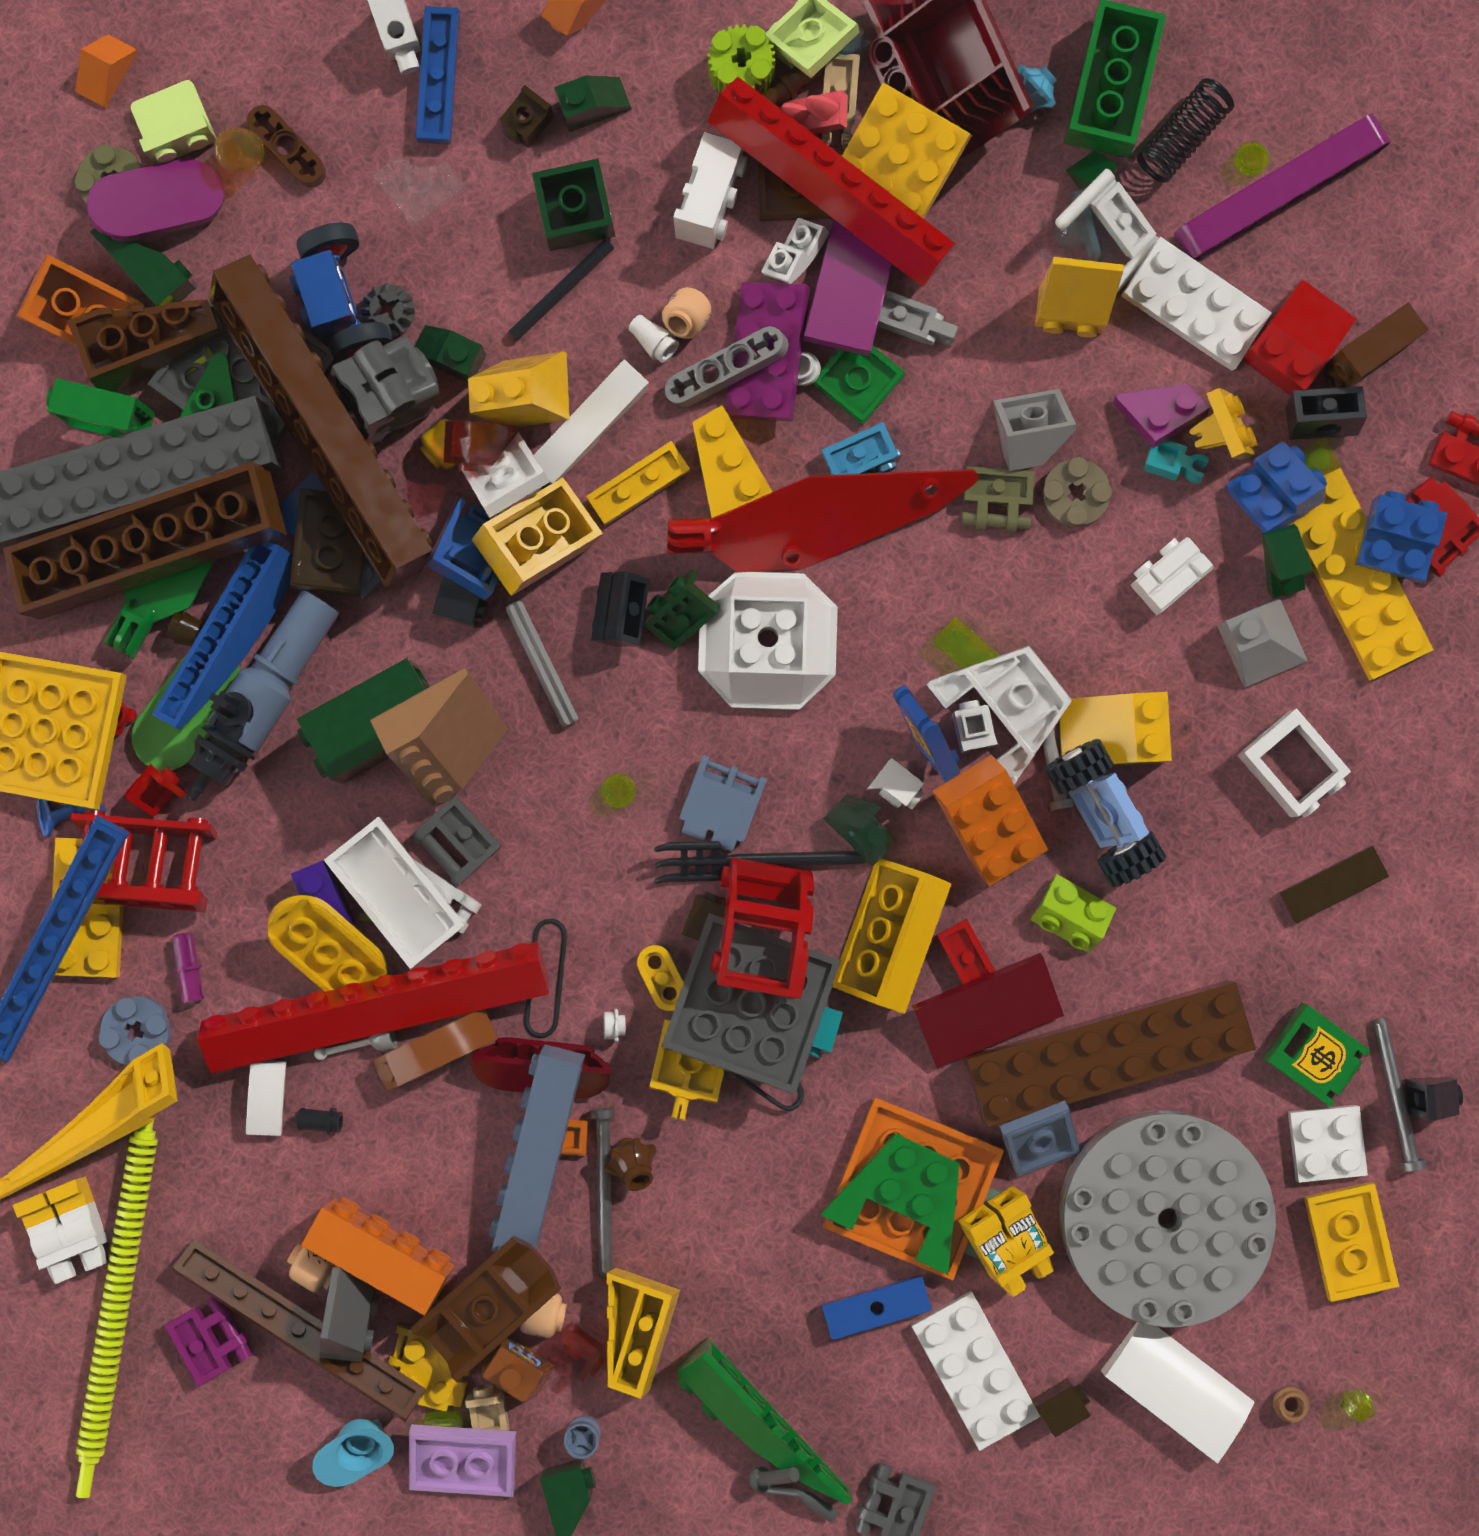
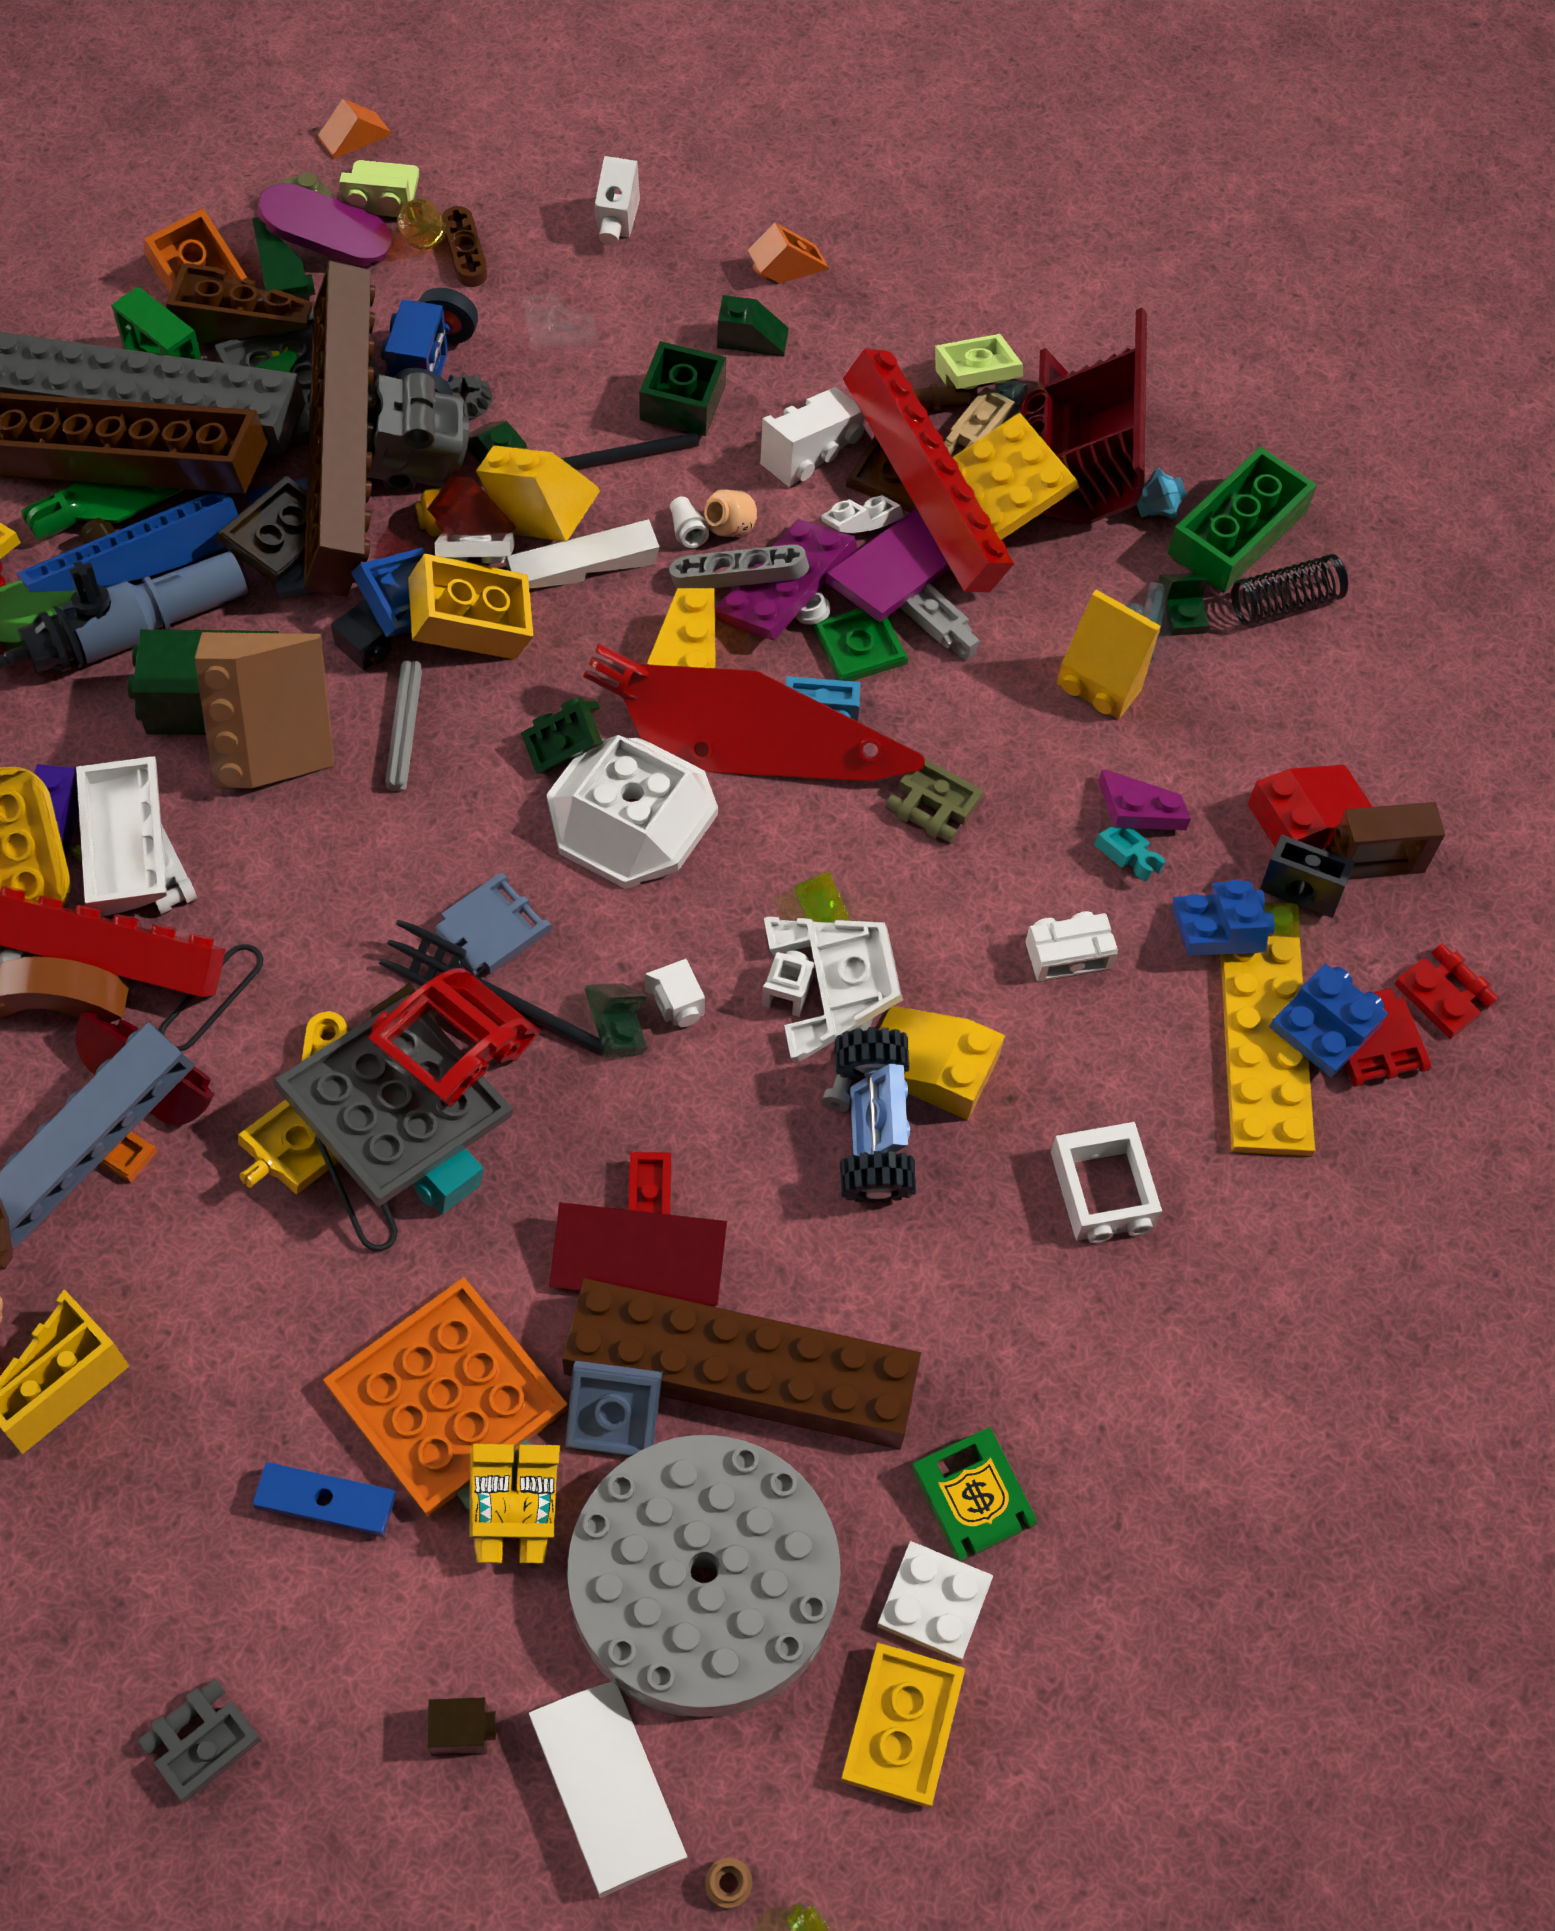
camera: 20 degrees right, 25 degrees down
dark grey plate [411,796,503,888] -> none
blue plate [416,6,460,144] -> none
dark brown brick [500,85,554,148] -> none
yellow plate [586,441,690,527] -> none
black brick [591,571,650,647] -> none
flat silver bar [591,1108,615,1277] -> none
clear neon green plate [601,774,636,808] -> none
white plate [604,1009,626,1043] -> none
reddish brown rock [604,1138,657,1191] -> none
green wedge [676,1337,853,1505] -> none
lime brick [708,24,776,94] -> none
dark grey piece [749,1466,837,1522] -> none
coral tile [780,90,848,134] -> none
green wing [820,1132,960,1275] -> none
yellow slope [832,857,952,1014] -> none
blue container [893,686,960,783] -> none
white plate [911,1291,1040,1451] -> none
orange brick [932,755,1048,887] -> none
light grey slope [993,389,1076,471] -> none
lime bracket [1031,874,1116,953] -> none
dark tan plate [1042,457,1112,527] -> none
white plate [1055,169,1159,293] -> none
white plate [1121,236,1272,371] -> none
magenta beam [1174,113,1391,261] -> none
yellow plate [1190,388,1258,461] -> none
light grey slope [1217,599,1308,688] -> none
clear neon green plate [1234,142,1269,177] -> none
dark green slope [1262,524,1312,599] -> none
dark brown tile [1279,846,1389,923] -> none
flat silver bar [1373,1018,1427,1172] -> none
black slope [1405,1077,1463,1121] -> none

